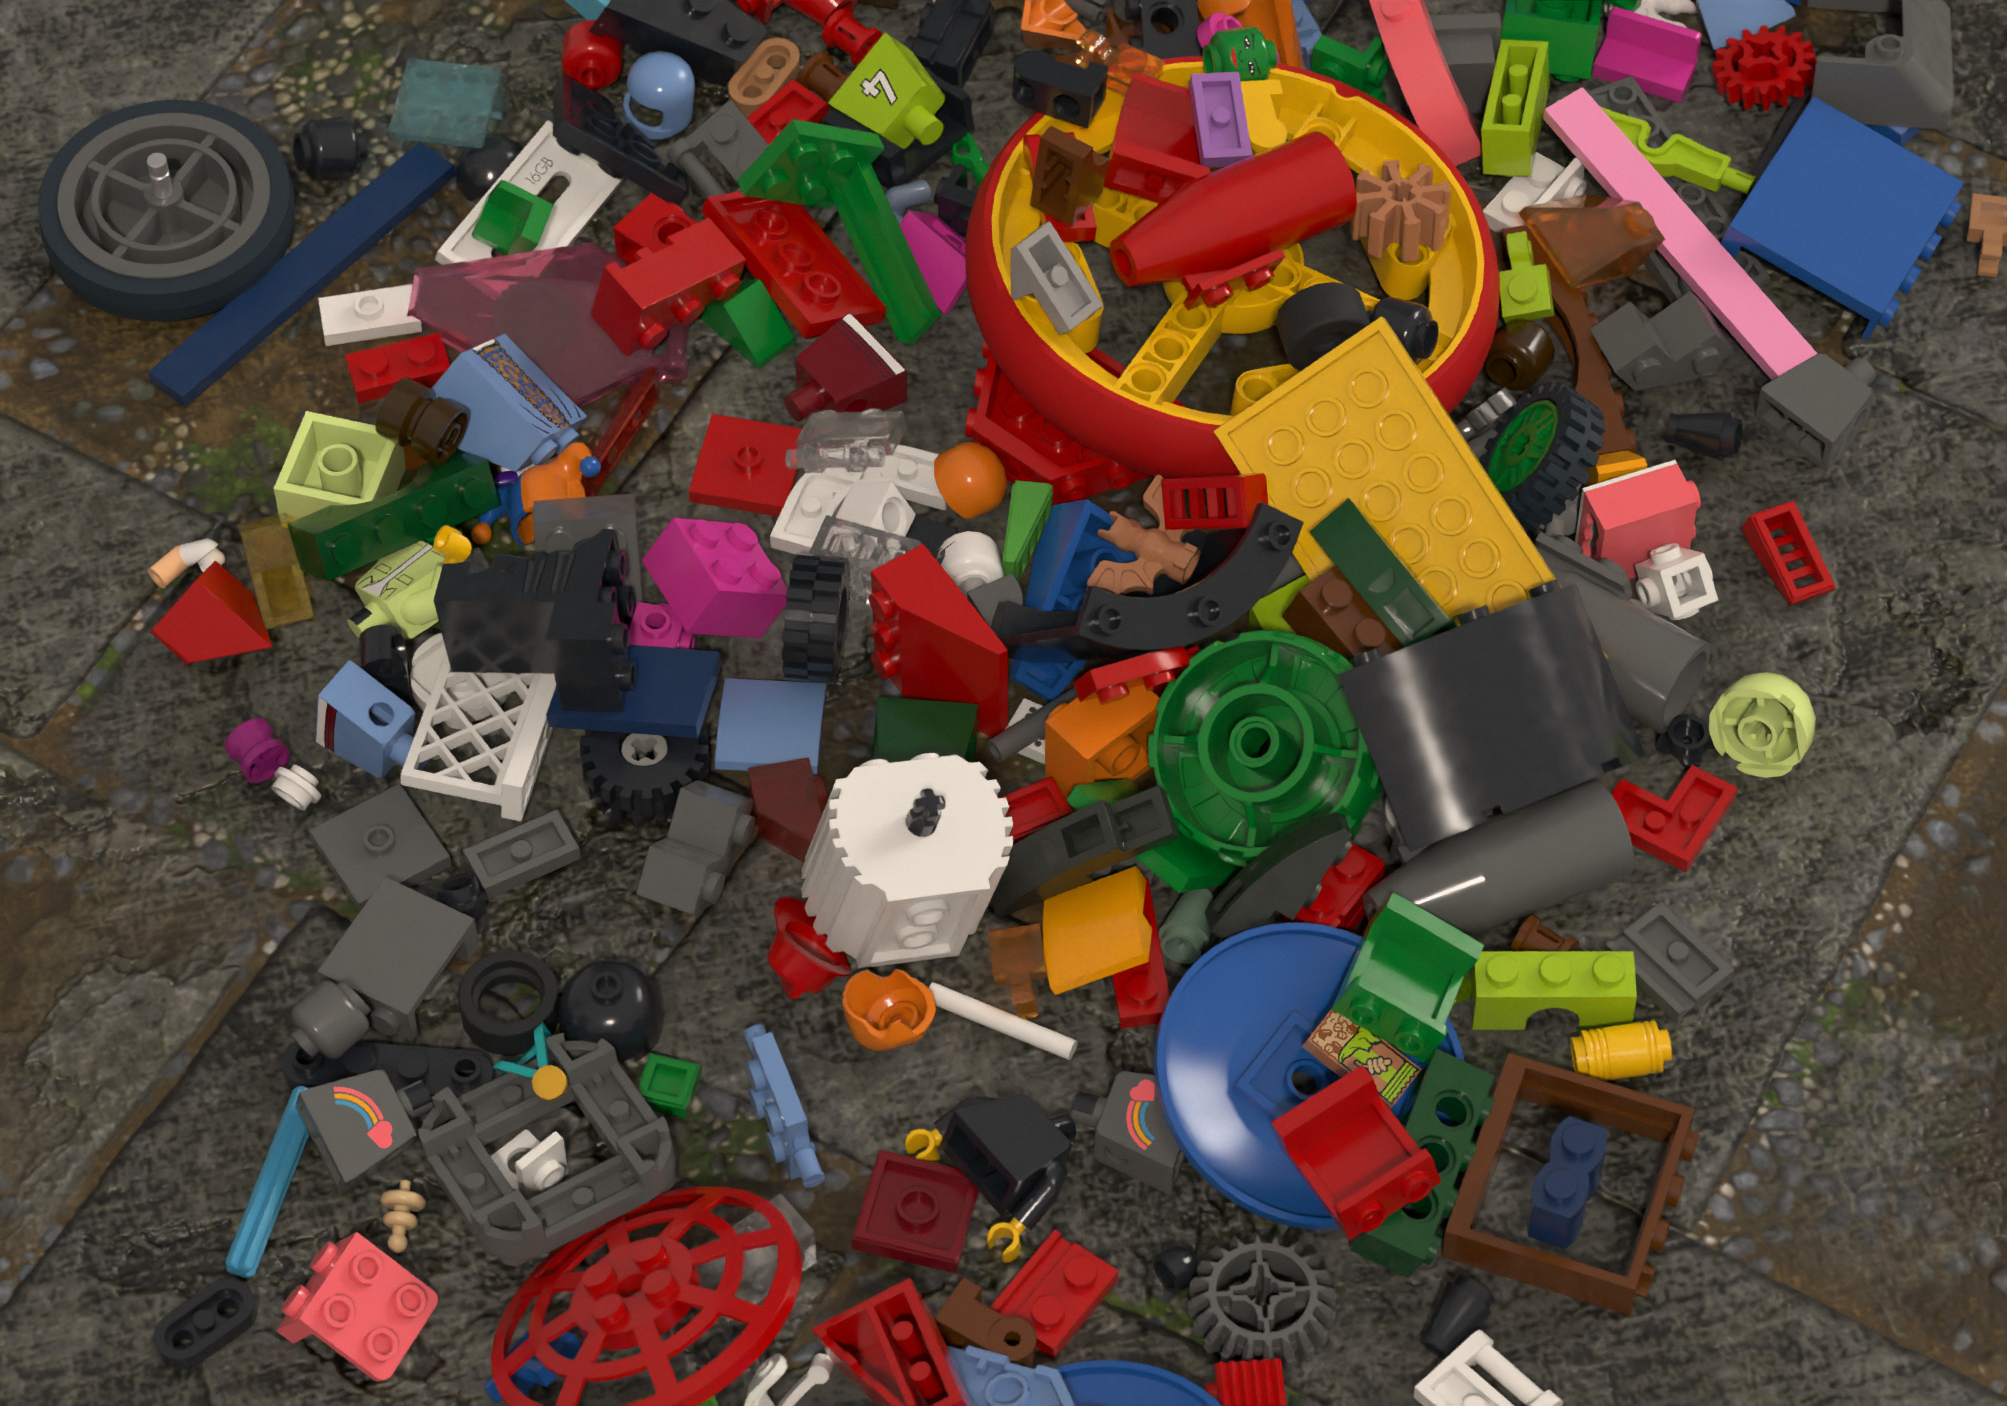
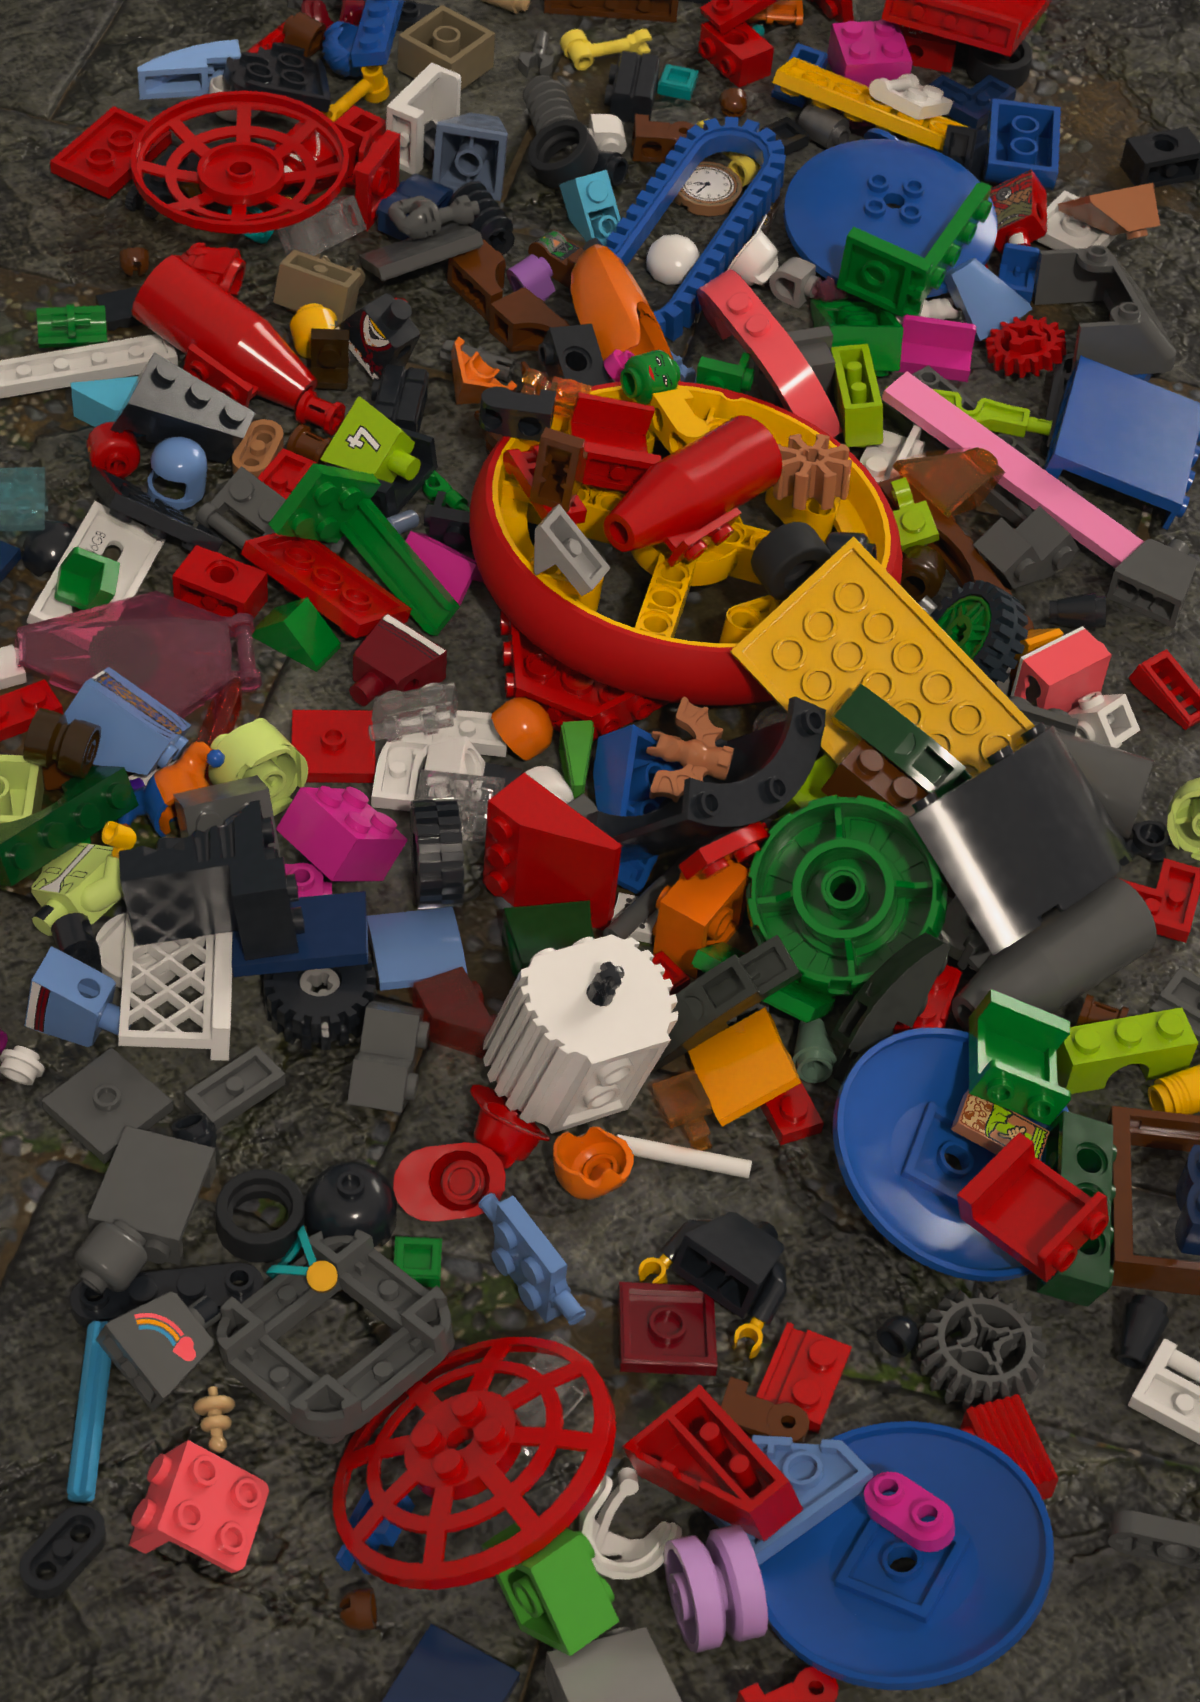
camera: 20 degrees left, 5 degrees down
white bracket [491,1129,568,1201] -> none
red wedge [590,218,746,357] -> none
dark grey torso [1071,1071,1186,1194] -> none
red slope [1161,473,1269,530] -> none
medium lavender panel [1188,72,1252,168] -> none
none -> yellowish green brick [208,718,308,816]
none -> red piece [393,1142,506,1222]

